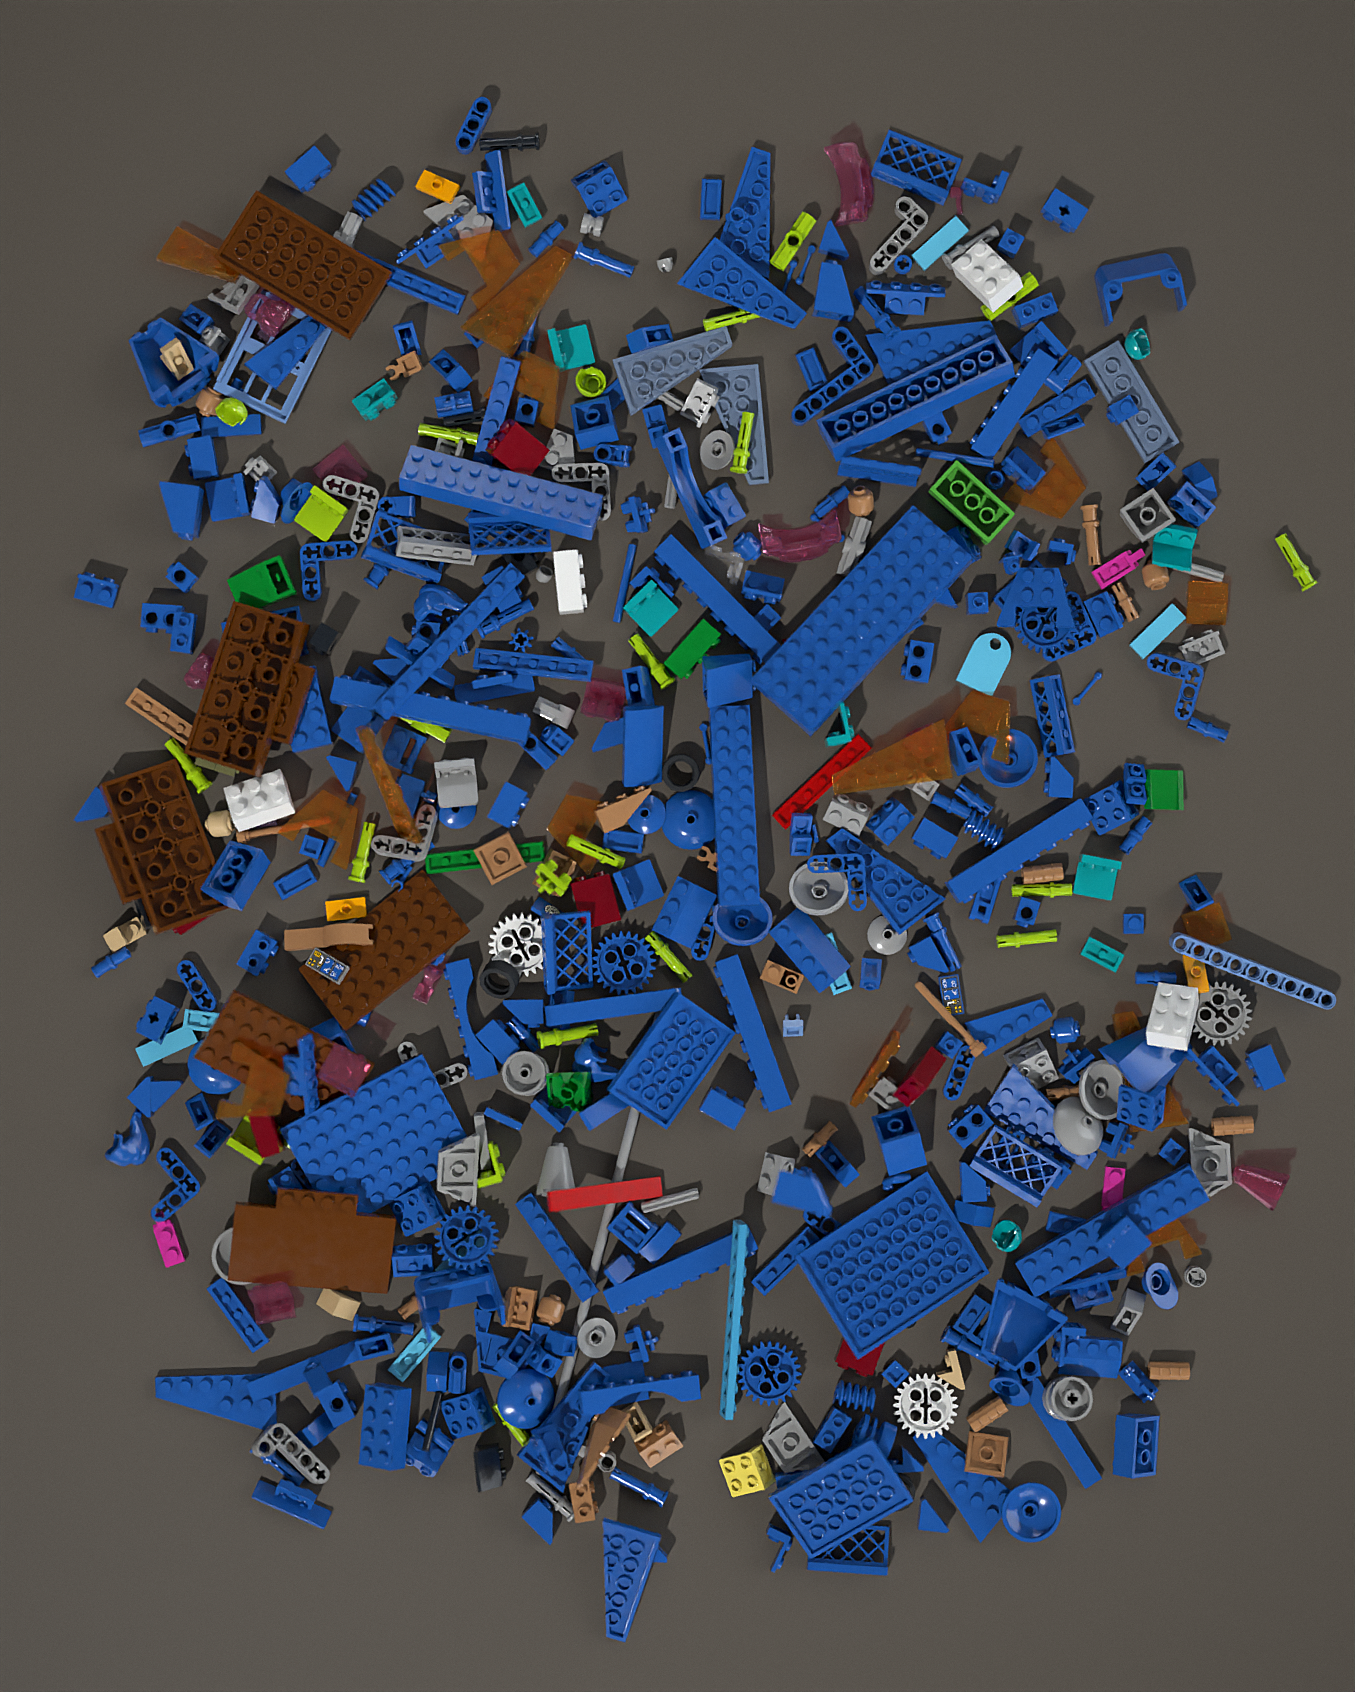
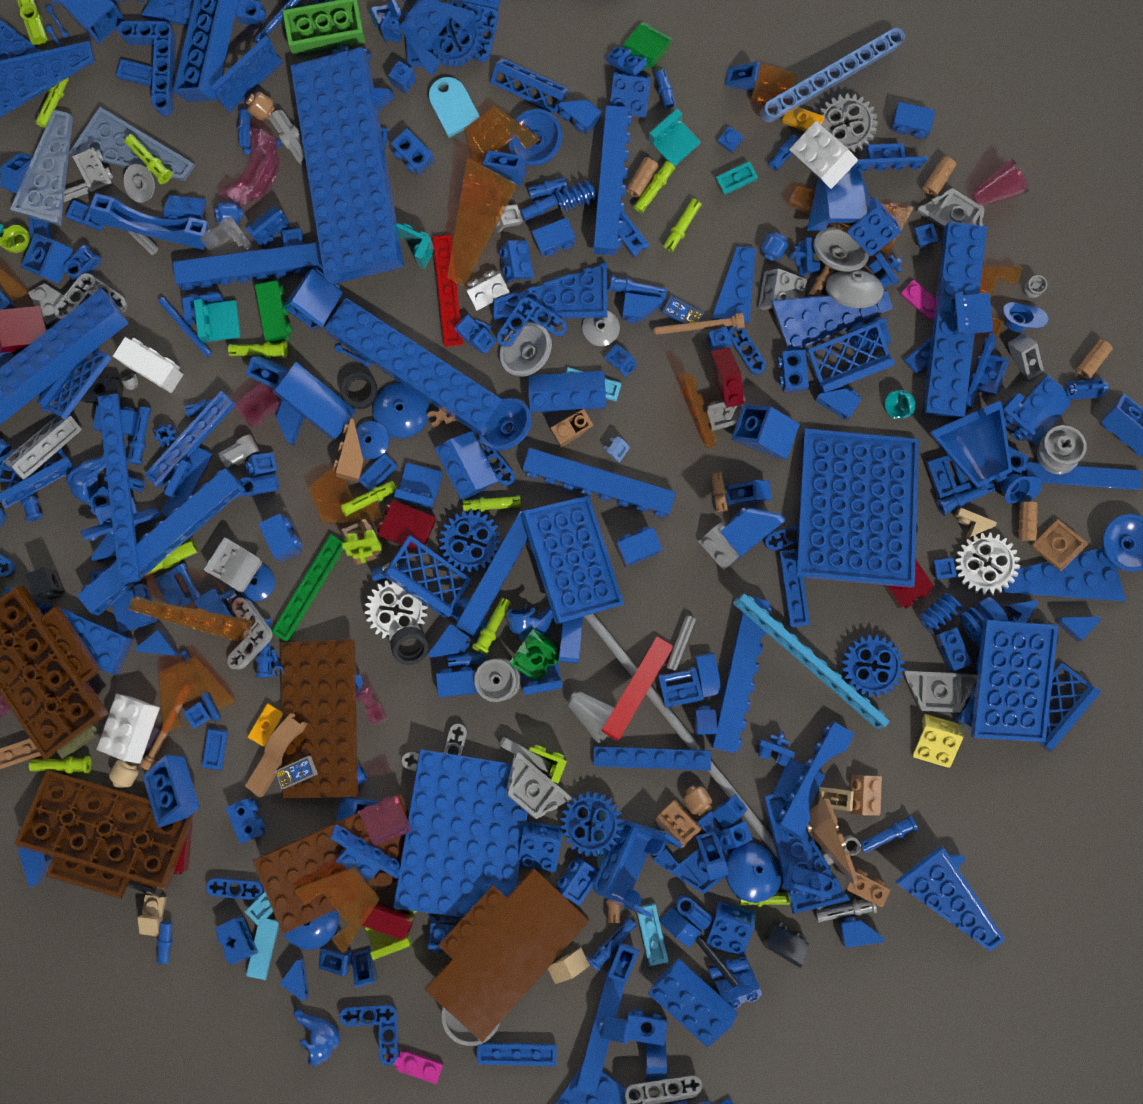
camera: 55 degrees left, 5 degrees down
blue slope [127,1076,154,1117] -> none
clear pink bracket [248,1281,296,1325] -> none
lime pin [348,822,376,883] -> none
blue arch [443,958,499,1080] -> none
medium nougat tile [474,832,527,885] -> none
blue tile [484,1106,524,1131] -> none
light grey dish [577,1318,615,1358] -> none
blue hips [621,496,655,533] -> none
blue bracket [766,1523,793,1573] -> none
blue arm [882,1173,911,1191] -> none
blue slope [953,1199,994,1227] -> none
blue tile [990,1125,1026,1169] -> none
blue brick [1013,897,1041,928] -> none
blue hinge [1072,672,1102,706] -> none

